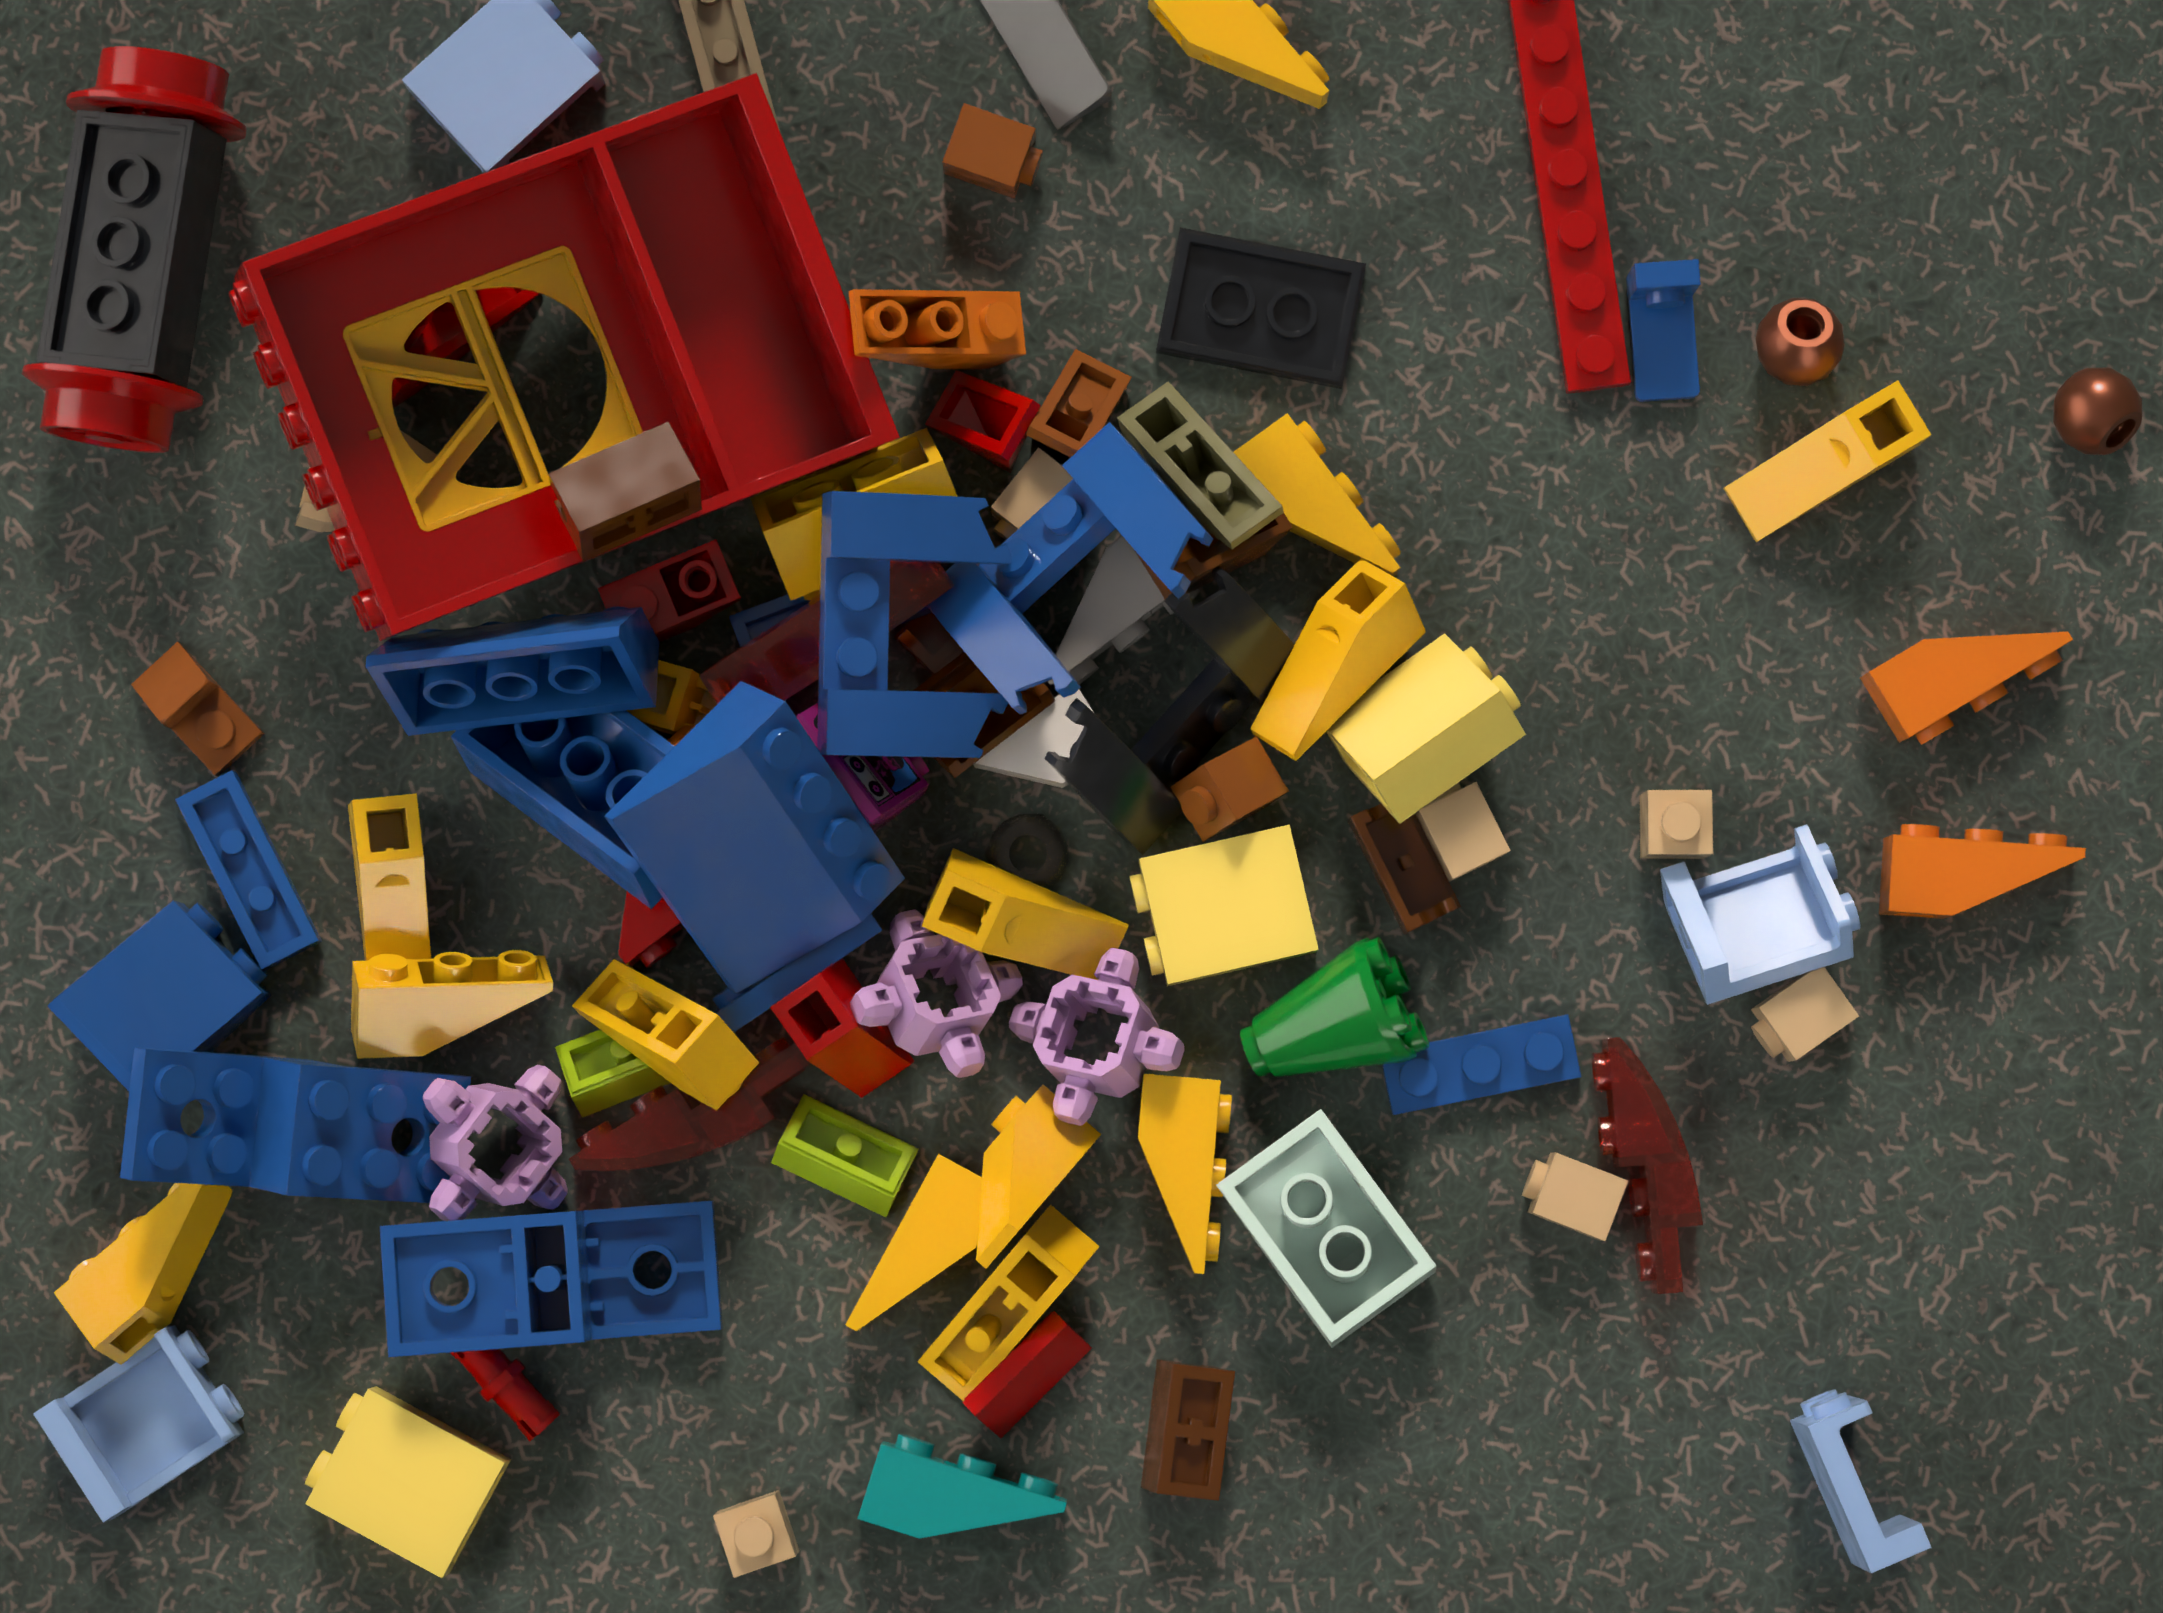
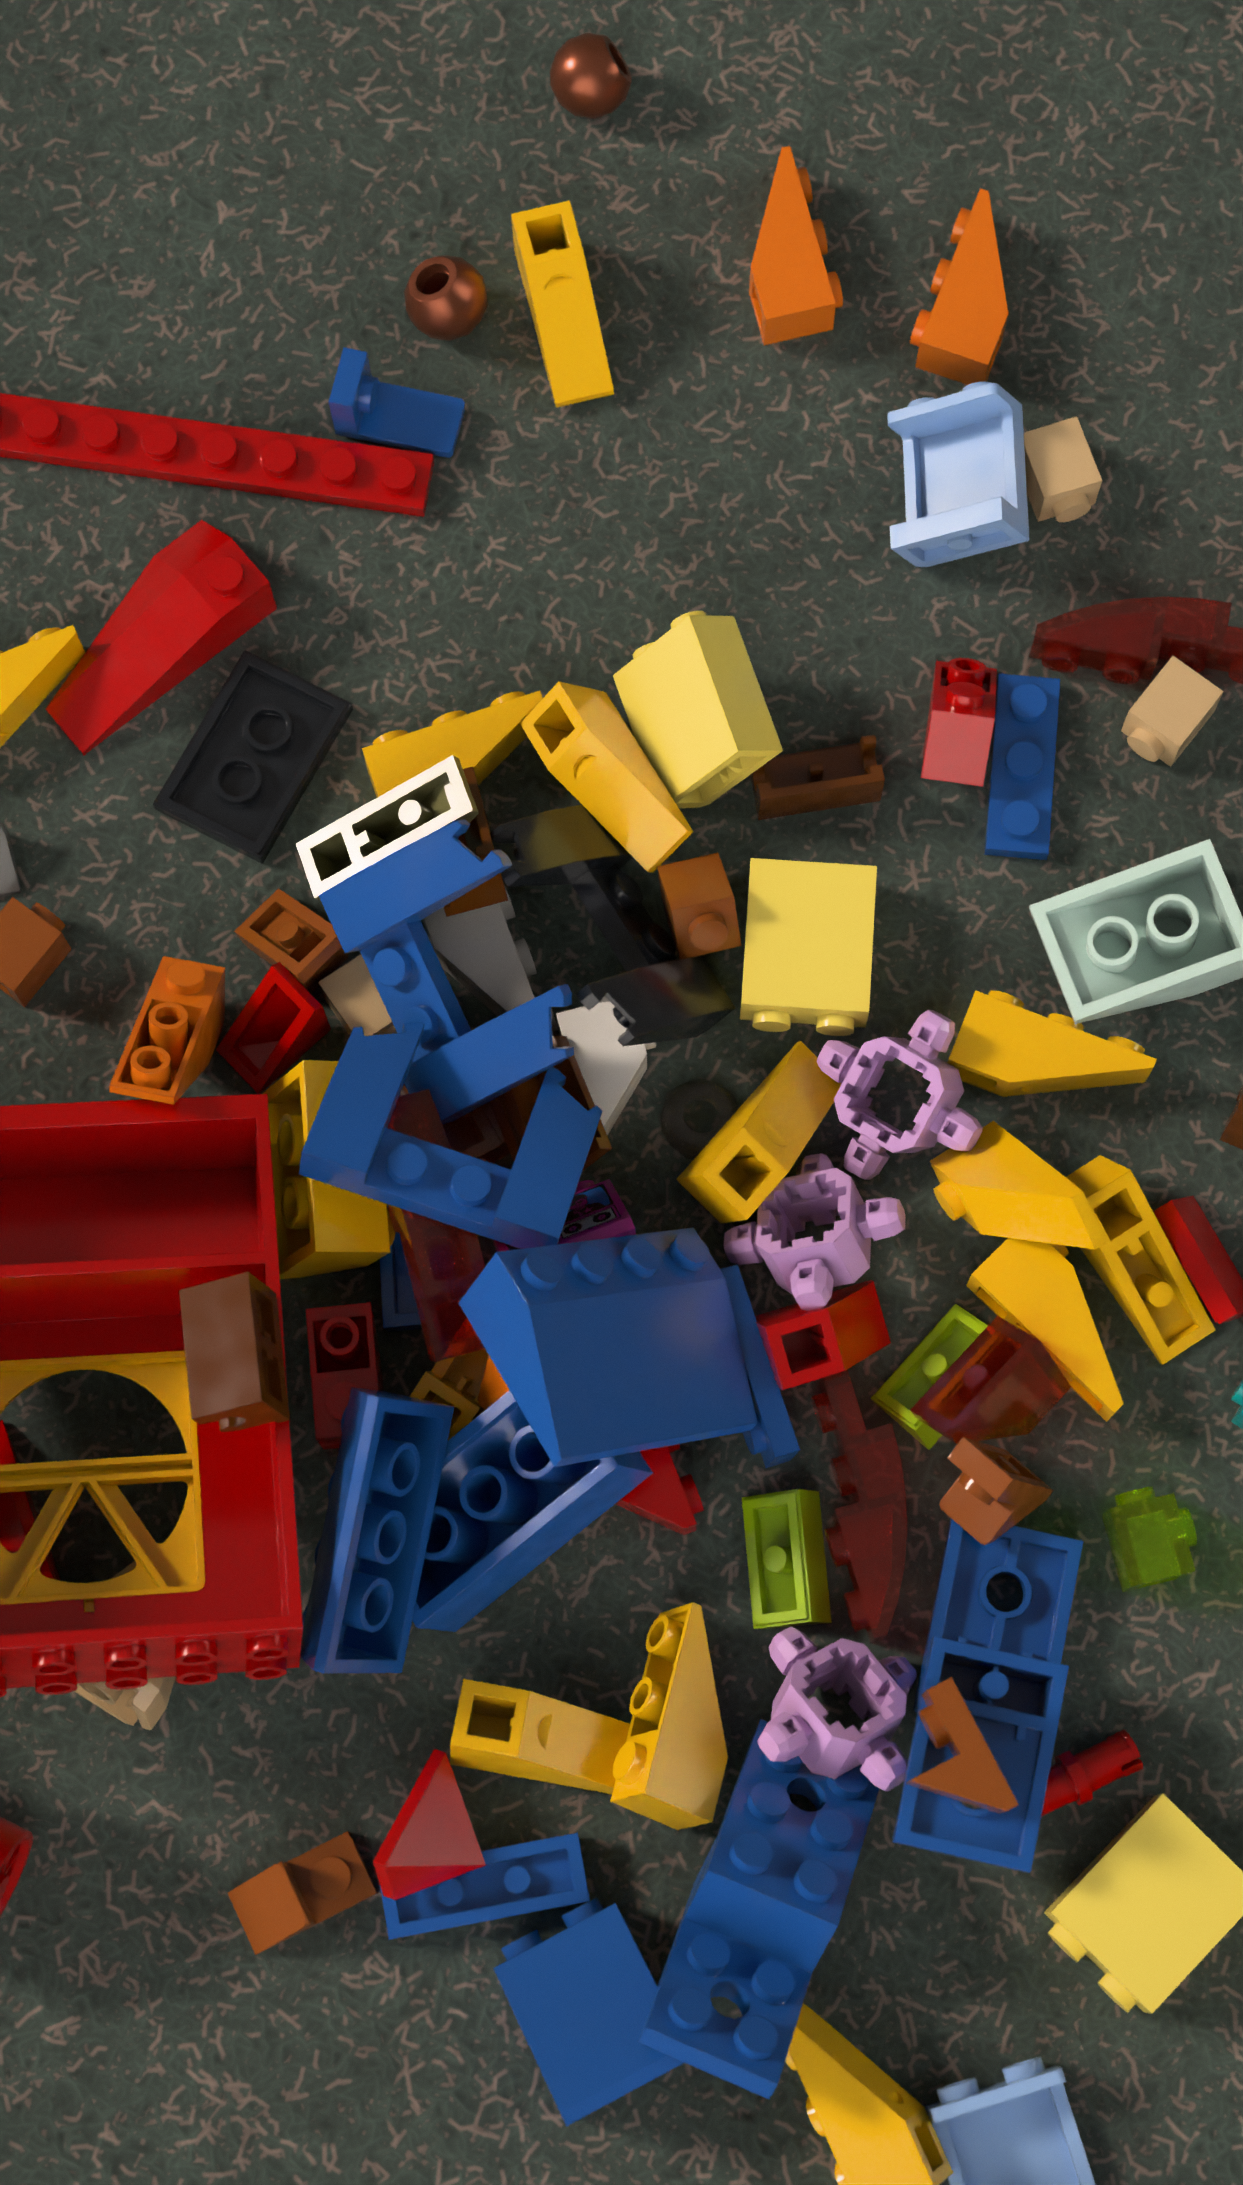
camera: 70 degrees left, 10 degrees down
yellow slope [572,959,759,1111] -> none
green cone [1240,937,1429,1077] -> none
tan brick [1415,782,1511,882] -> none
tan brick [1639,790,1713,859] -> none
none -> red wedge [46,520,277,755]
none -> red slope [373,1749,486,1900]
none -> dark orange slope [906,1677,1019,1814]
none -> clear red slope [910,1316,1071,1444]
none -> slope [921,658,997,787]
none -> dark orange slope [939,1437,1054,1545]
none -> clear neon green brick [1102,1487,1197,1592]

